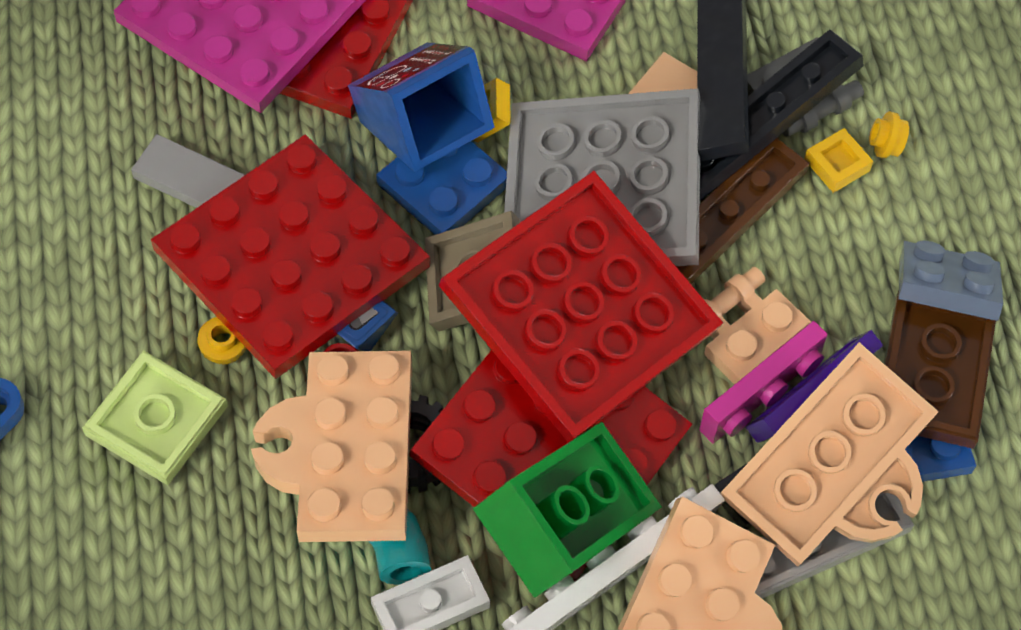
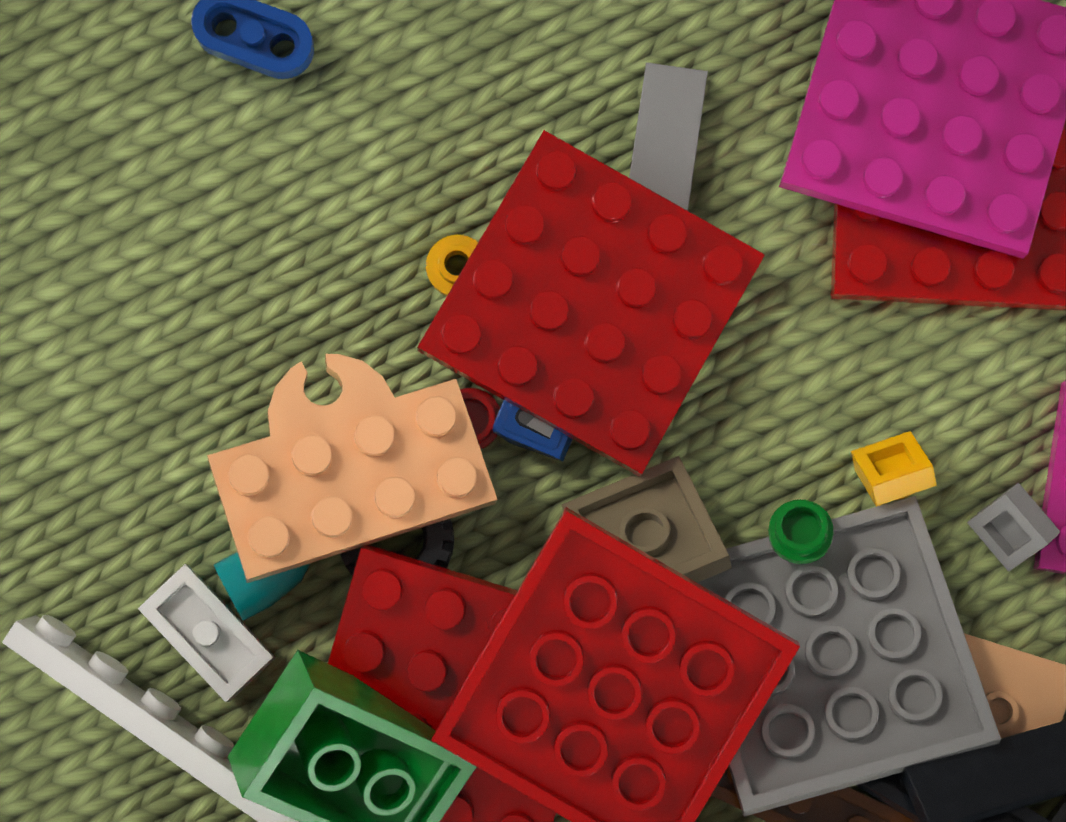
camera: 75 degrees right, 20 degrees up
yellowish green plate [82,350,228,485] -> none
blue slope [348,42,495,172] -> none
blue plate [376,141,507,235] -> none
none -> green plate [768,499,834,564]
none -> light grey plate [967,482,1060,572]

